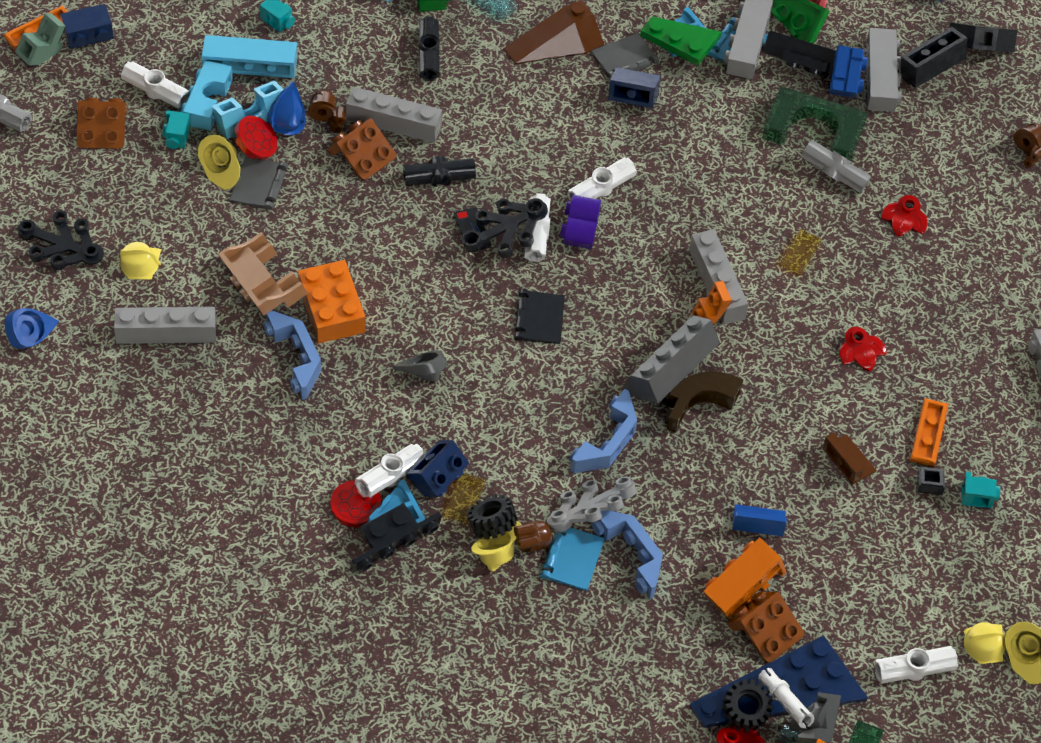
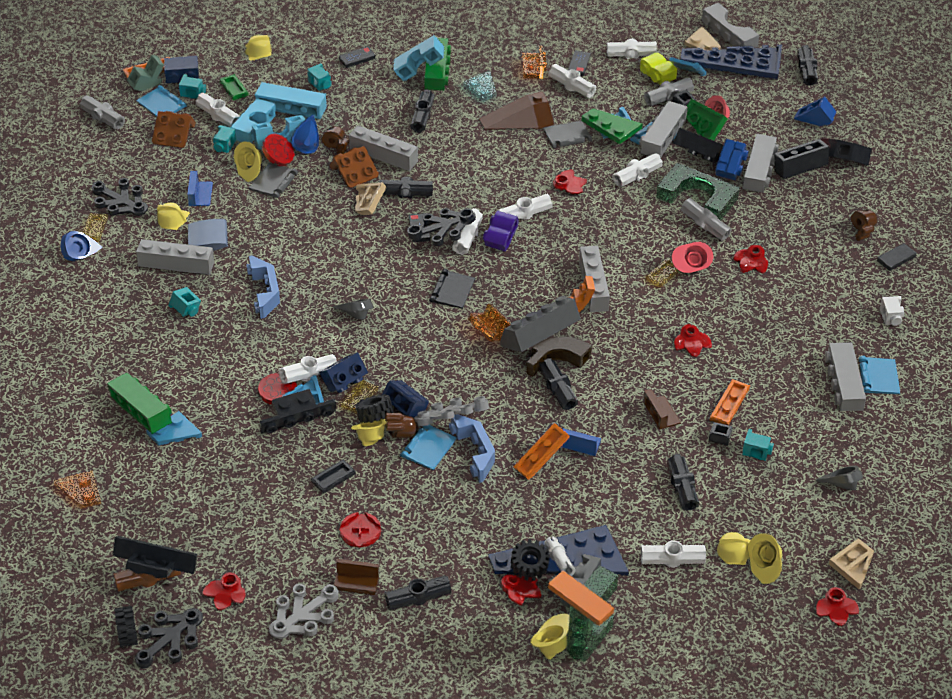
camera: 15 degrees right, 10 degrees down
medium nougat bracket [218,232,308,316] -> none
orange brick [298,260,366,344] -> none
medium blue slope [569,389,637,473] -> none
dark blue brick [608,67,661,108] -> none
orange wedge [703,537,787,619] -> none
dark orange bracket [726,591,804,663] -> none
none -> clear orange wing [54,471,101,509]
none -> clear yellow tile [83,213,108,242]
none -> brick [107,372,172,434]
none -> dark azure piece [136,85,187,116]
none -> dark azure wing [146,411,202,445]
none -> teal brick [168,287,201,317]
none -> teal brick [179,74,206,99]
none -> panel [187,171,213,206]
none -> sand blue slope [188,219,228,251]
none -> green tile [220,74,249,101]
none -> black tile [311,459,356,494]
none -> red tile [340,512,381,548]
none -> tan wing [355,182,386,215]
none -> dark blue brick [382,380,429,418]
none -> clear orange bracket [468,303,512,342]
none -> orange tile [513,423,570,480]
none -> black piece [539,359,578,410]
none -> plate [553,170,587,194]
none -> white piece [613,153,662,187]
none -> black piece [667,454,699,511]
none -> coral piece [671,242,714,273]

